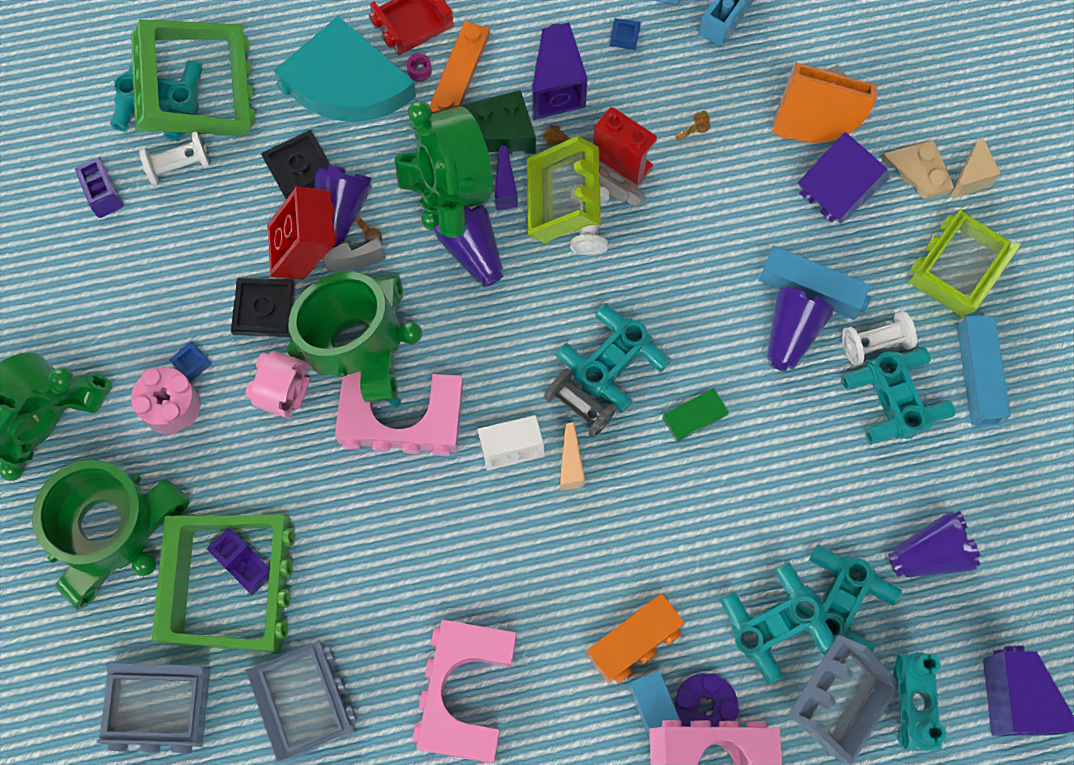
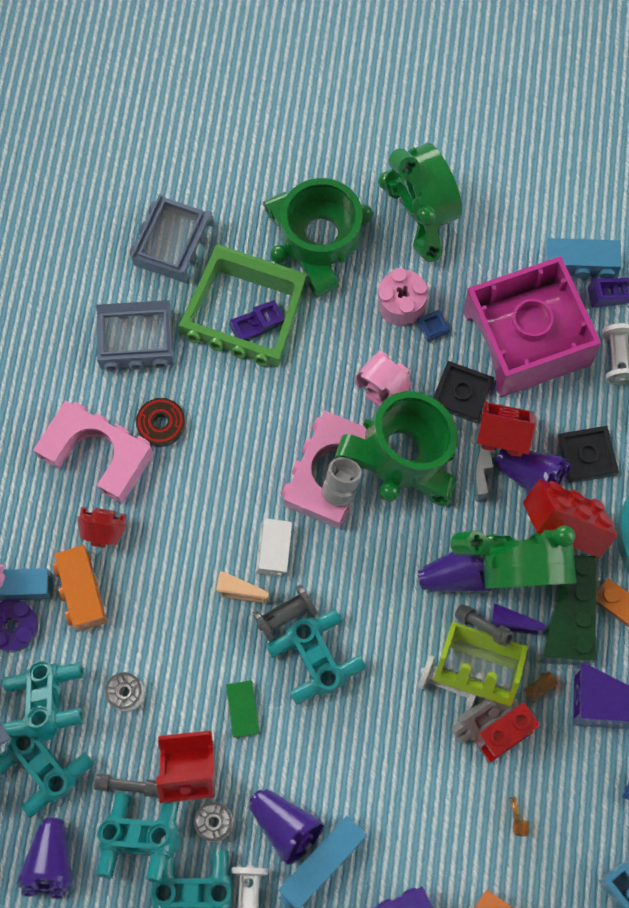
camera: 115 degrees right, 0 degrees up
clear orange hand [355,215,382,243] -> none
none -> red cone [77,507,128,548]
none -> dark grey bar [94,773,159,798]
none -> teal piece [96,793,180,883]
none -> white wheel [105,672,145,712]
none -> dark brown tile [136,398,186,447]
none -> red panel [156,731,215,803]
none -> wheel [194,802,234,842]
none -> light grey wheel [321,458,362,506]
none -> dark grey bar [455,604,514,647]
none -> dark pink piece [463,256,601,398]
none -> red brick [523,479,618,558]
none -> dark azure brick [544,238,621,278]

